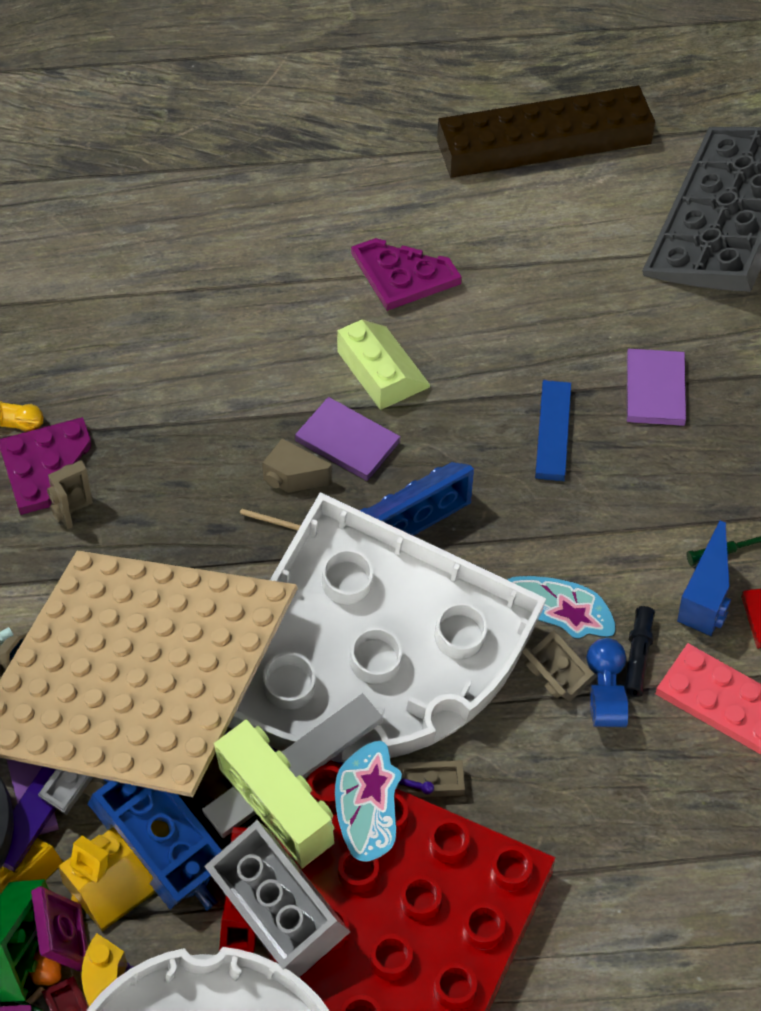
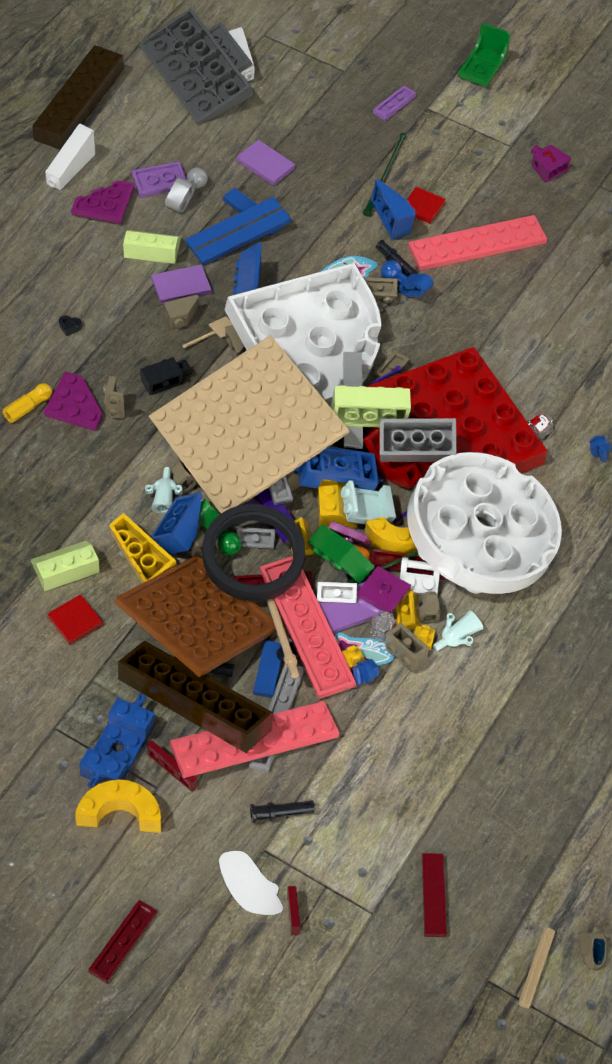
camera: 55 degrees left, 0 degrees up
yellow tile [70,834,111,883] -> none
sticker [335,741,402,862] -> none
none -> white slope [45,124,95,190]
none -> black tile [59,315,82,336]
none -> medium lavender tile [131,161,187,198]
none -> black brick [140,357,192,395]
none -> light grey beam [165,167,208,213]
none -> blue tile [185,197,291,266]
none -> light aqua panel [341,480,396,524]

